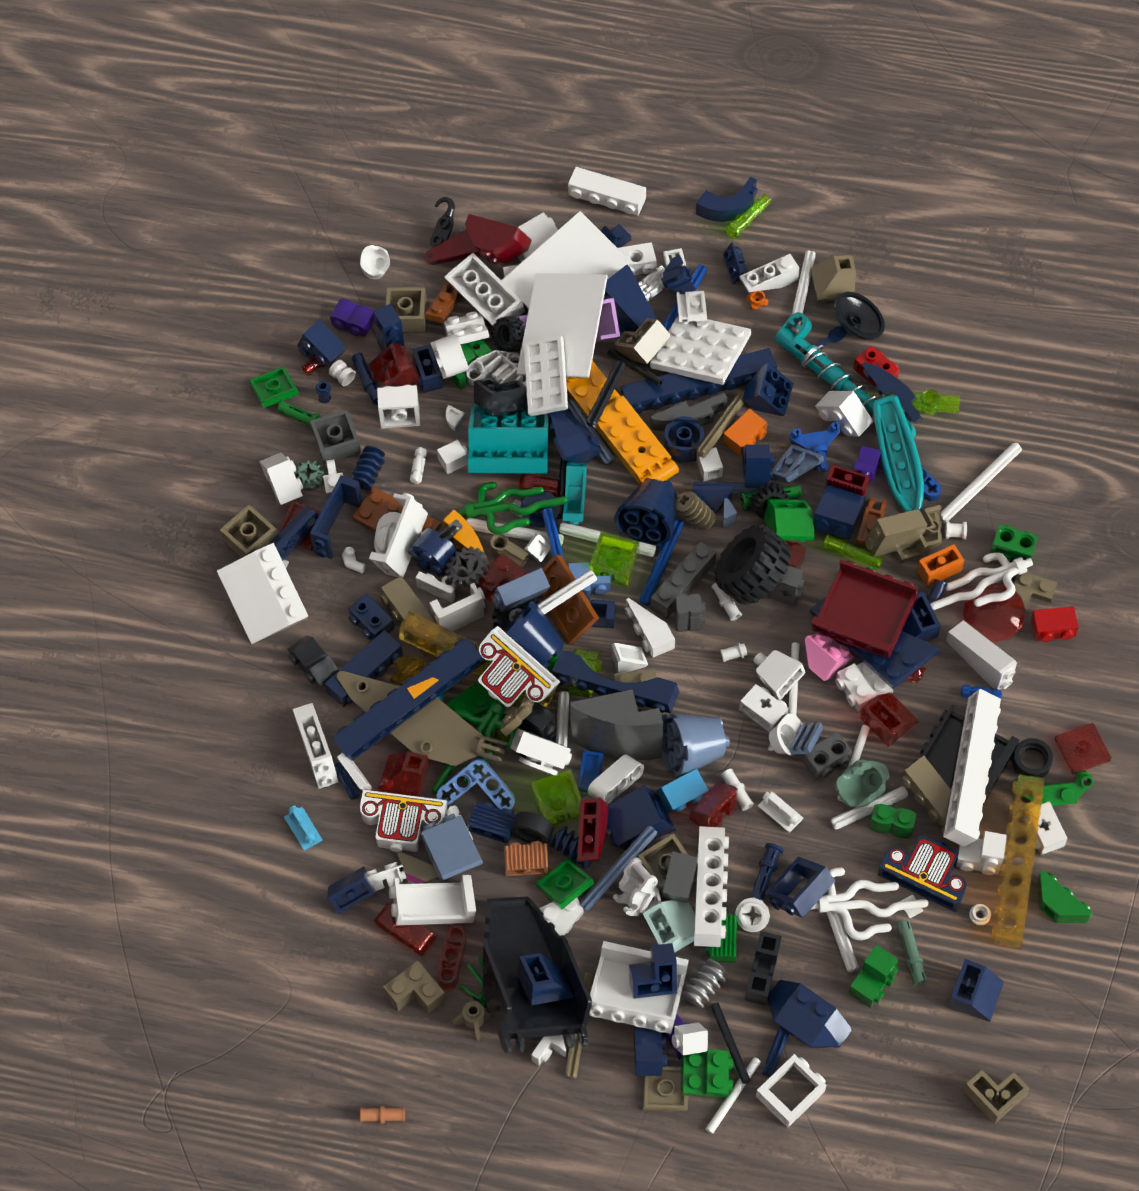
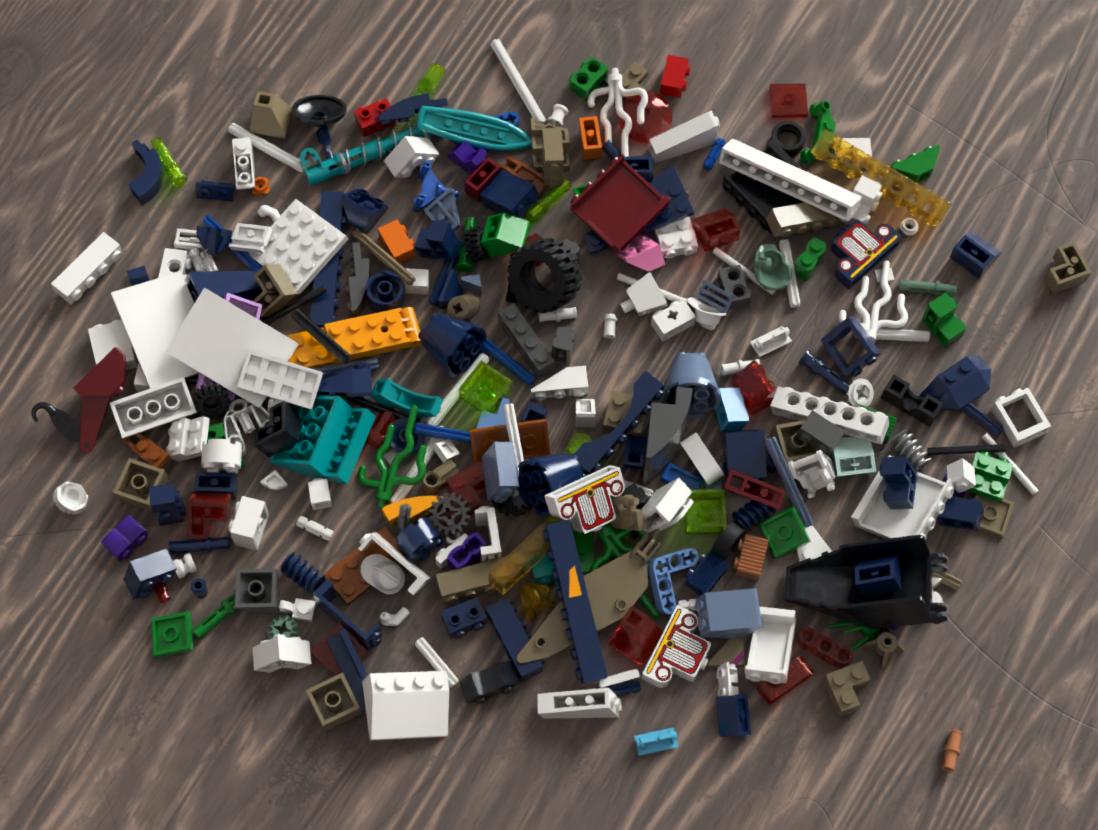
camera: 75 degrees left, 5 degrees up
none -> white arm [258,205,280,223]
none -> white axle [415,637,458,688]
none -> dark purple brick [447,532,487,570]

